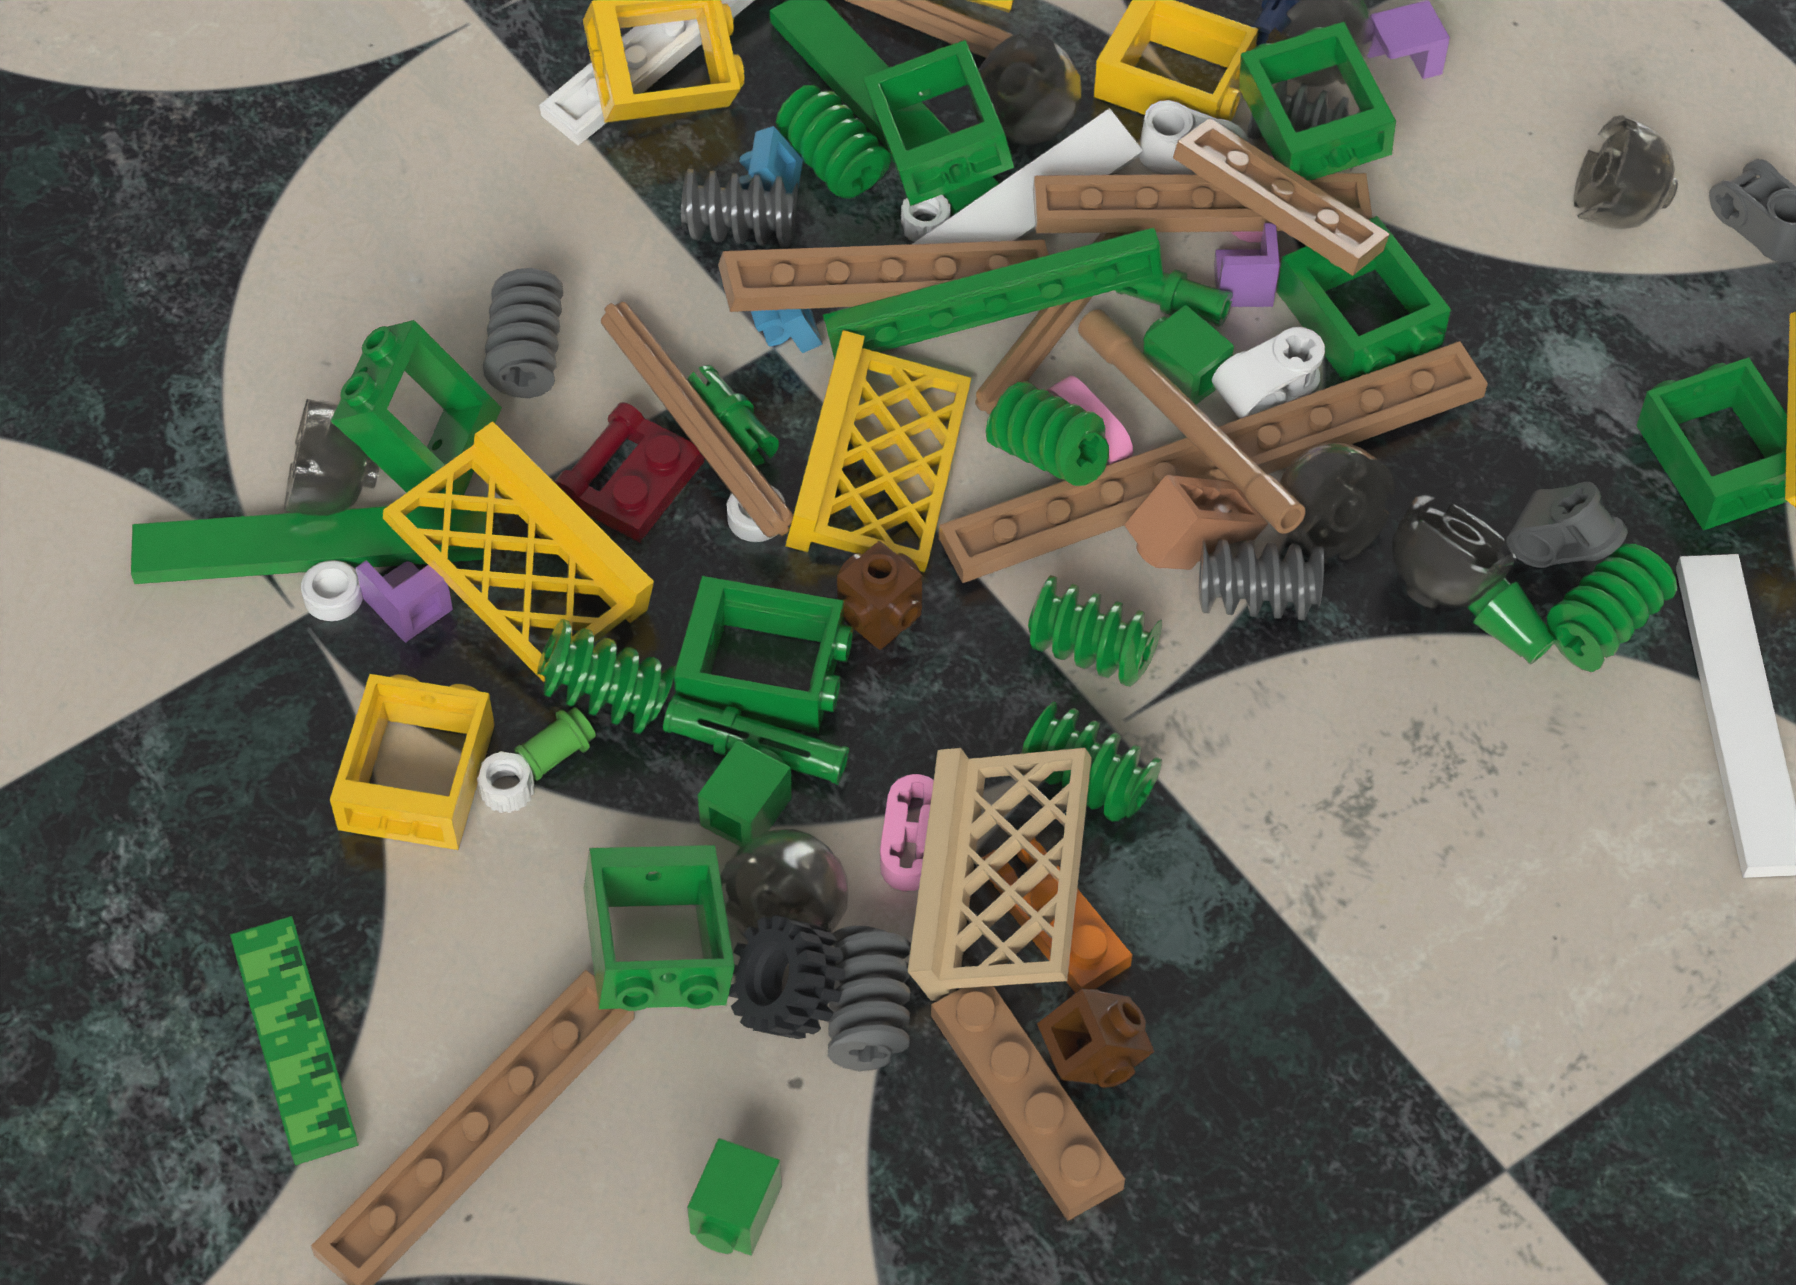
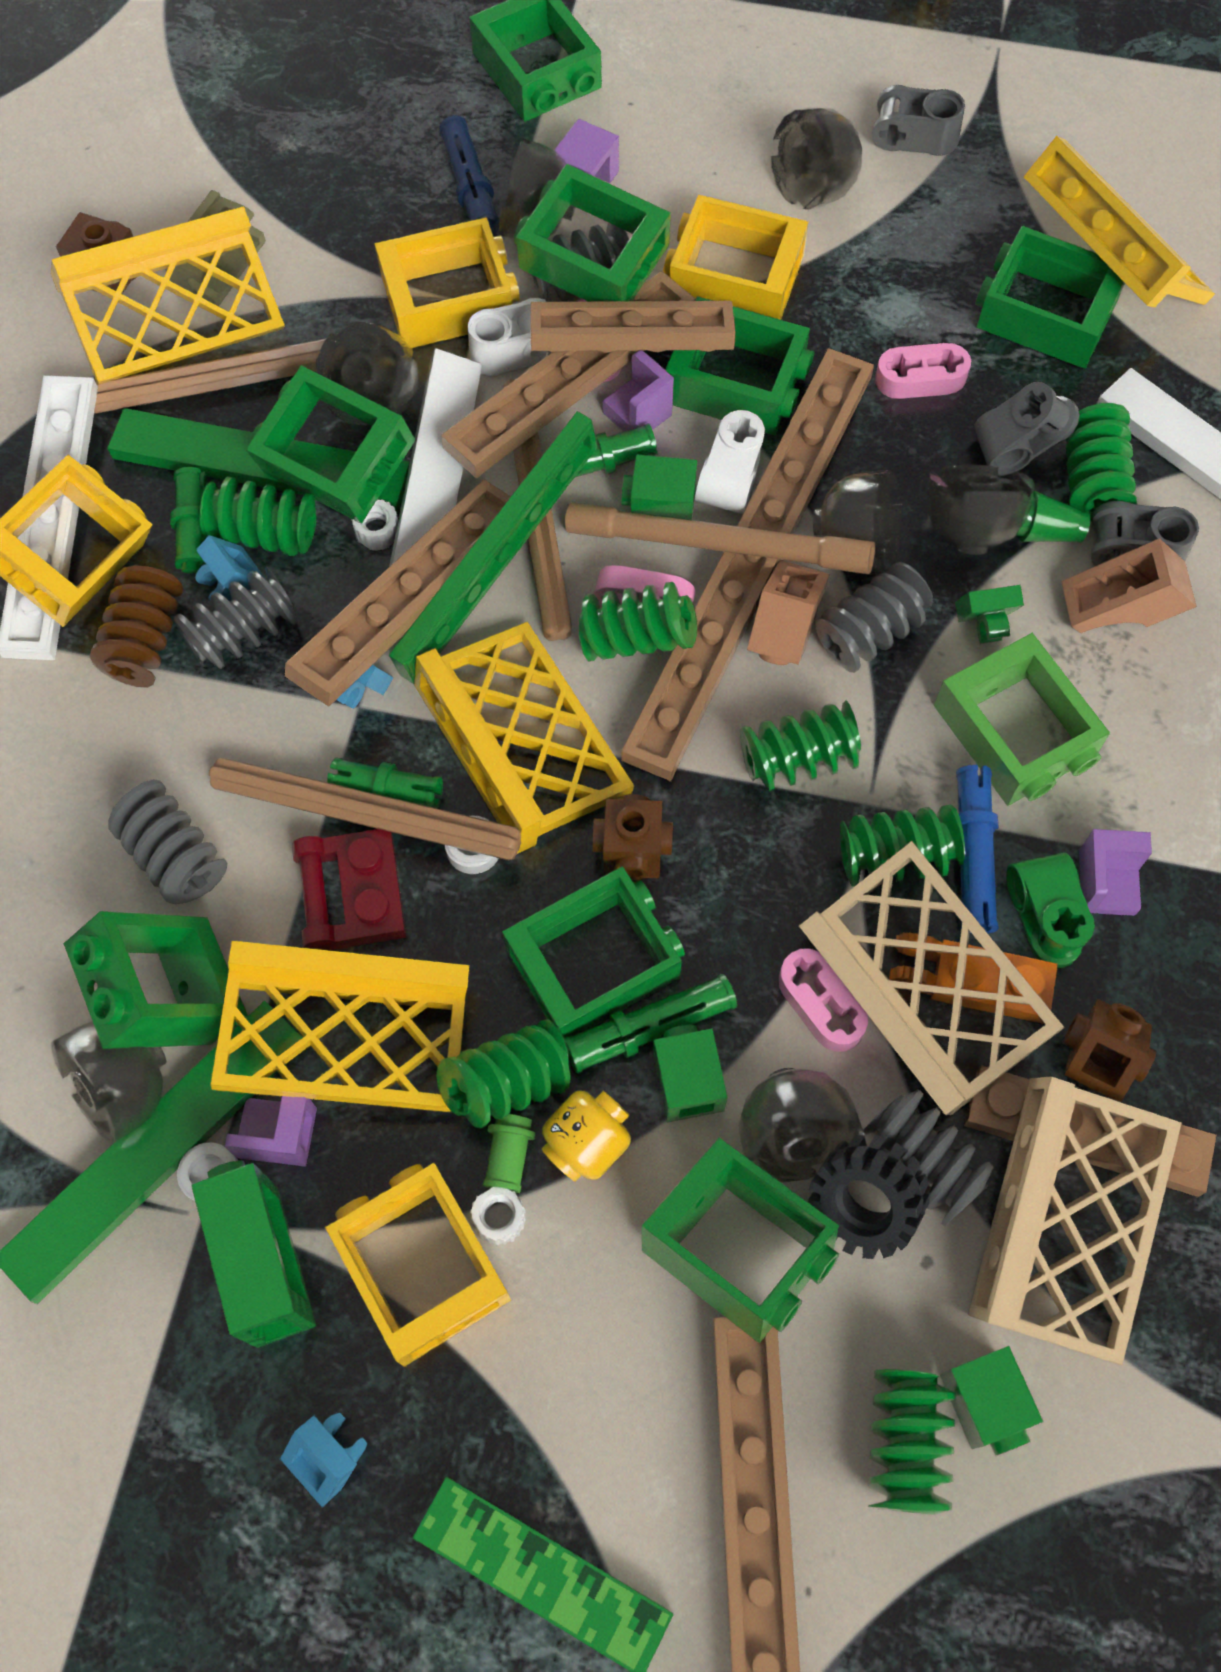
camera: 40 degrees left, 10 degrees up
none -> reddish brown piece [90,566,184,688]
none -> green pin [170,467,207,573]
none -> green window [191,1161,316,1348]
none -> dark azure tile [280,1413,367,1507]
none -> yellow head [541,1090,631,1182]
none -> yellow window [663,194,809,320]
none -> green piece [867,1369,956,1515]
none -> bright pink beam [875,343,971,399]
none -> bright green window [934,632,1110,806]
none -> green tile [955,584,1024,644]
none -> blue pin [956,765,999,934]
none -> tan fence [968,1077,1181,1366]
none -> green piece [1006,852,1095,968]
none -> nougat arch [1061,538,1197,633]
none -> medium lavender panel [1079,829,1152,915]
none -> dark grey piece [1091,501,1199,566]

